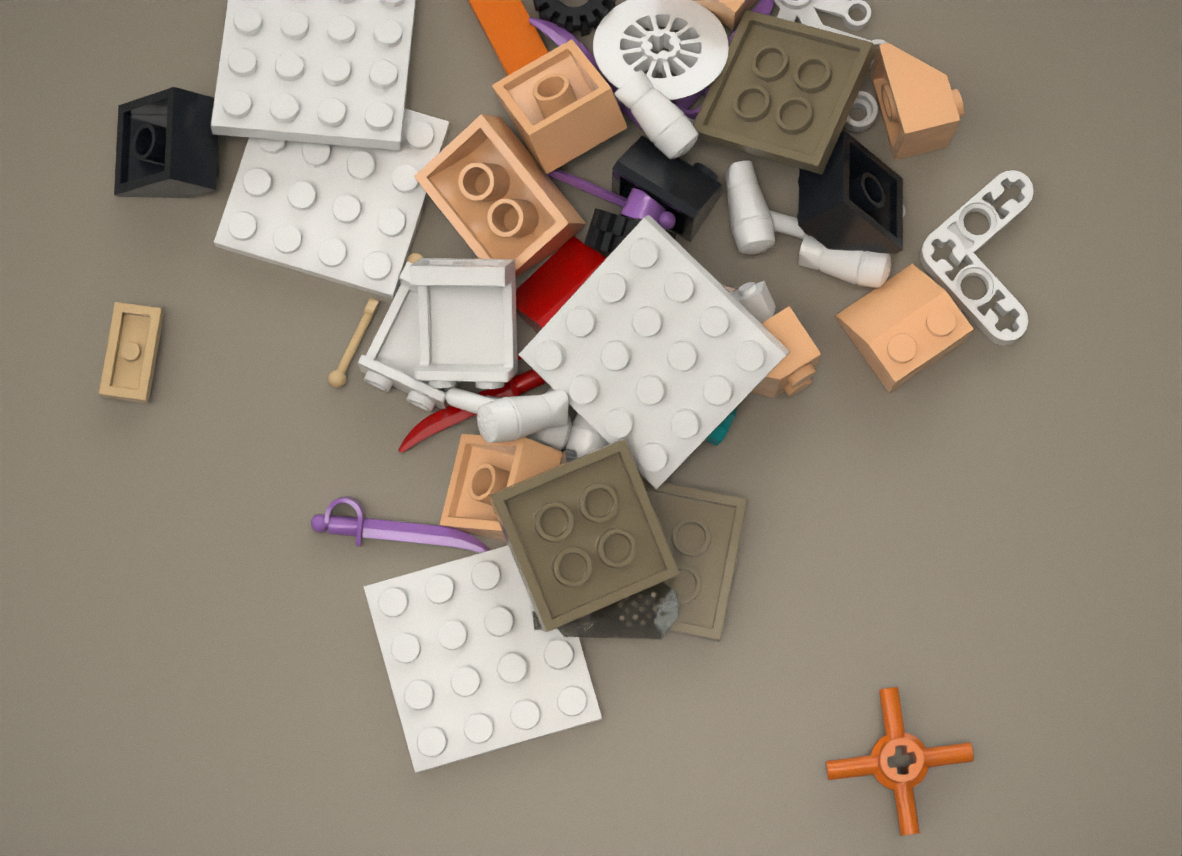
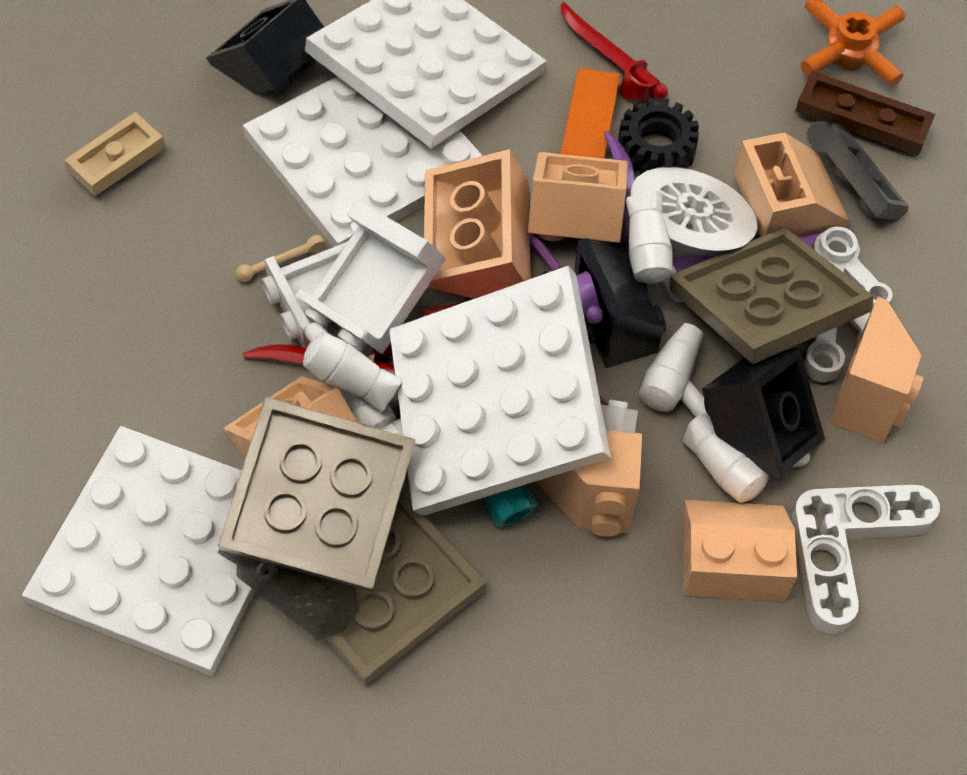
camera: 35 degrees right, 20 degrees down
medium lavender sword [311,496,490,553] -> none

